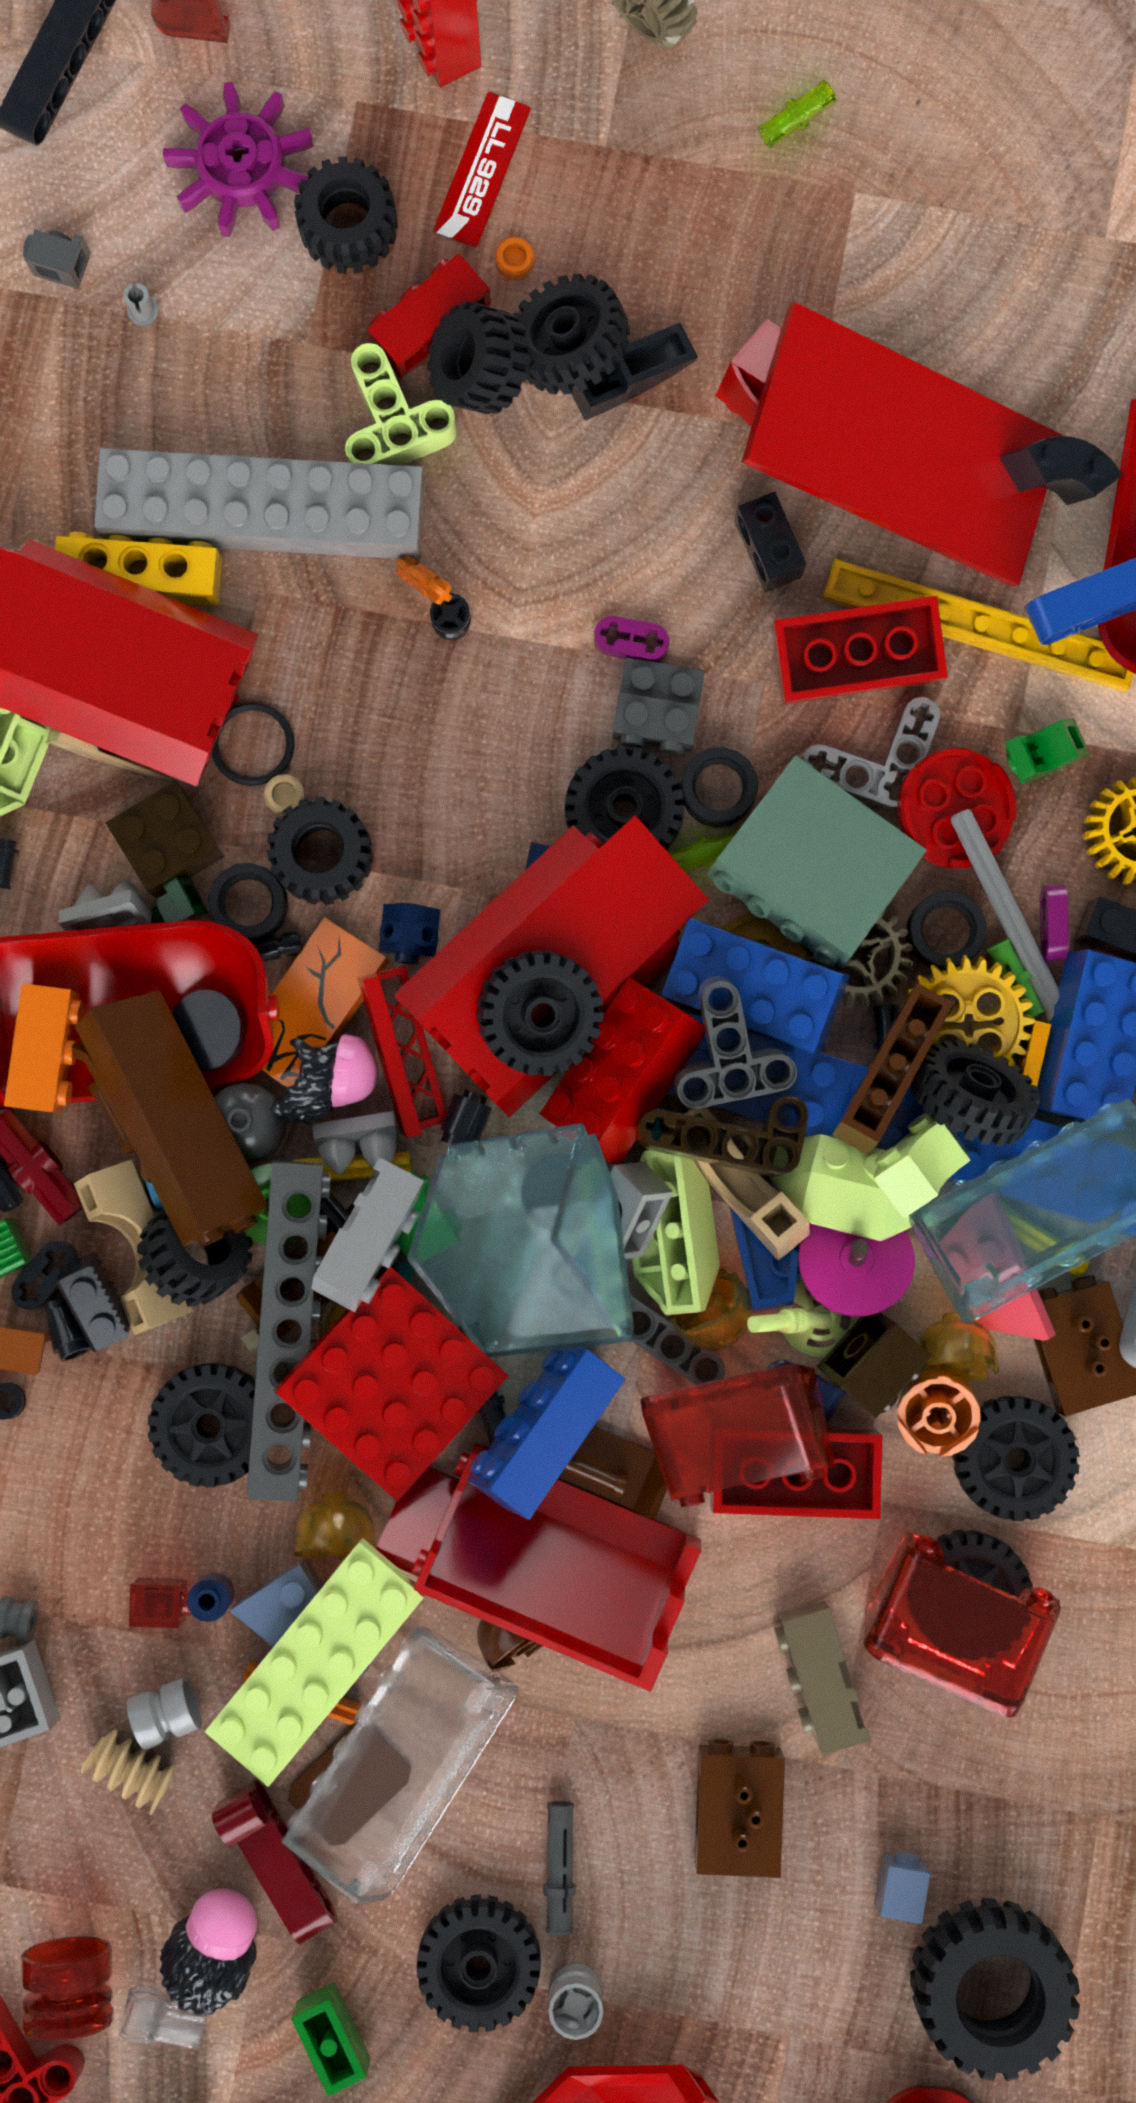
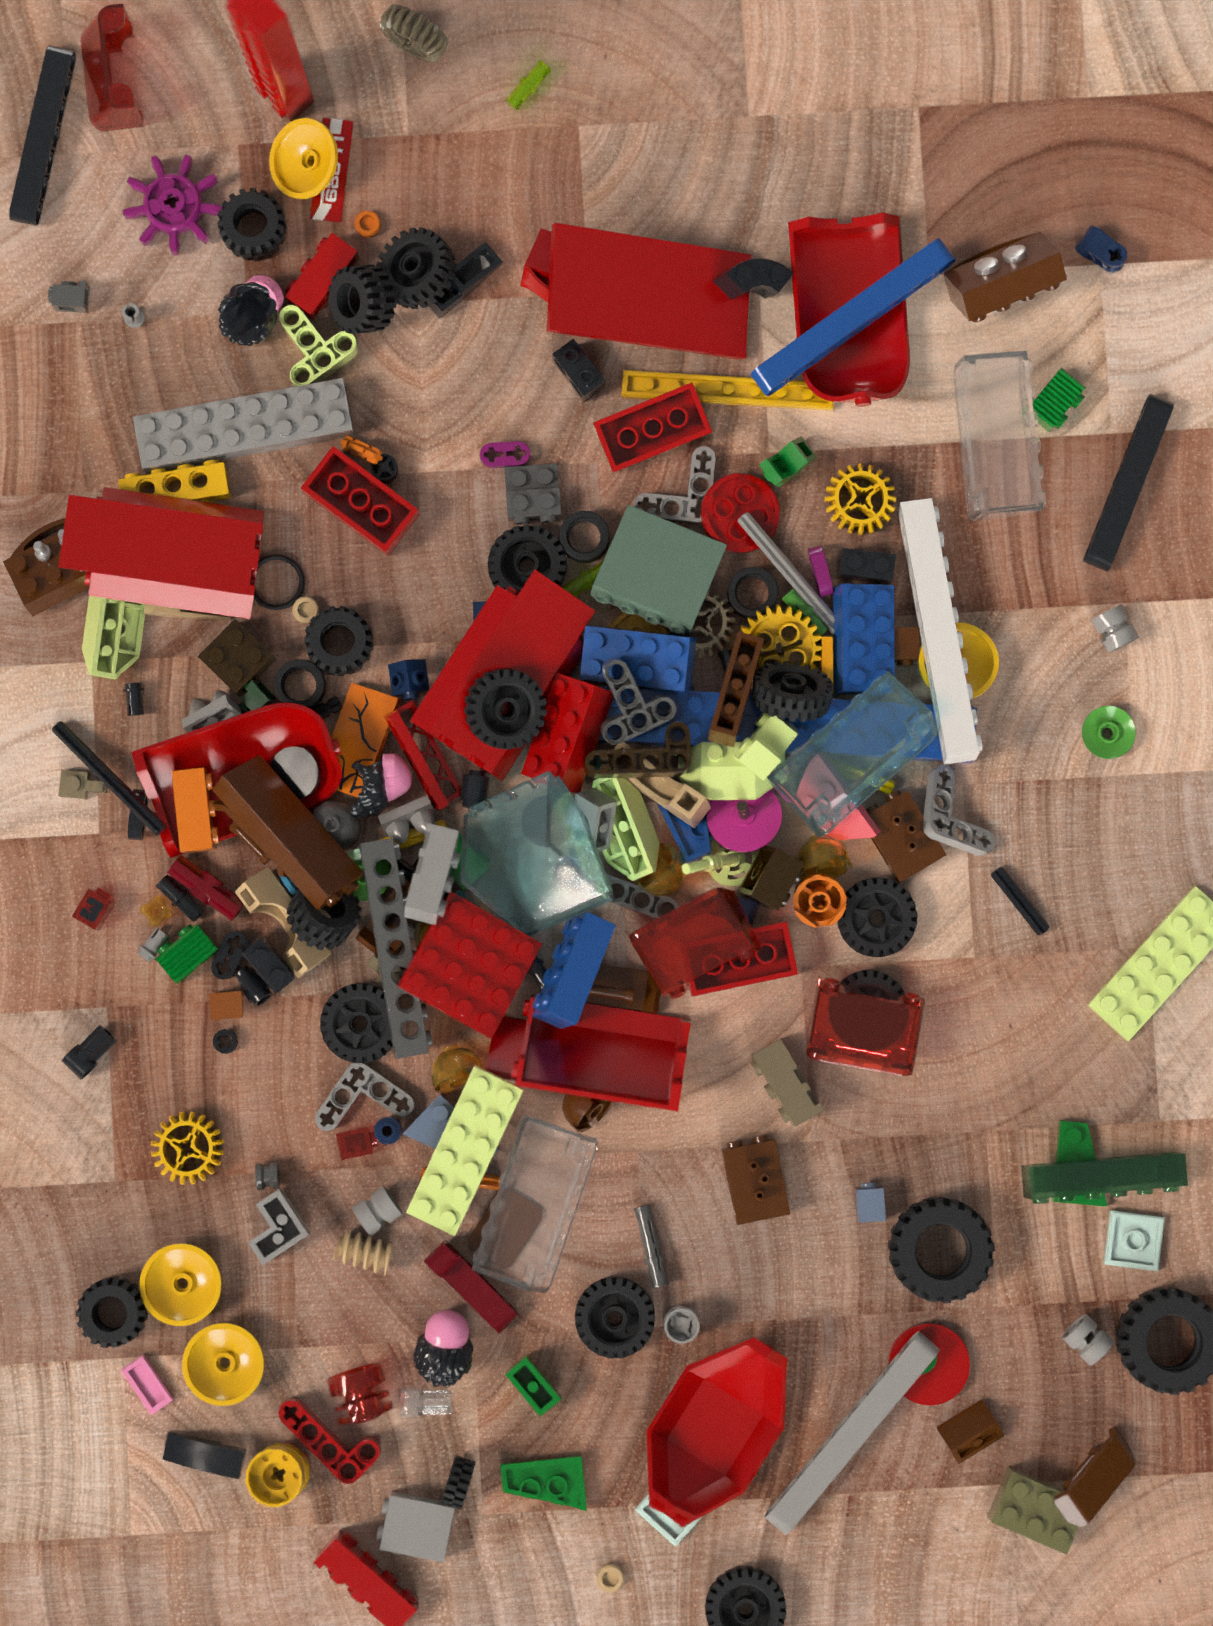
camera: 15 degrees left, 0 degrees up
none -> black hair [218,275,284,346]
none -> yellow dish [269,118,338,199]
none -> red brick [301,446,420,556]
none -> light grey beam [315,1063,415,1131]

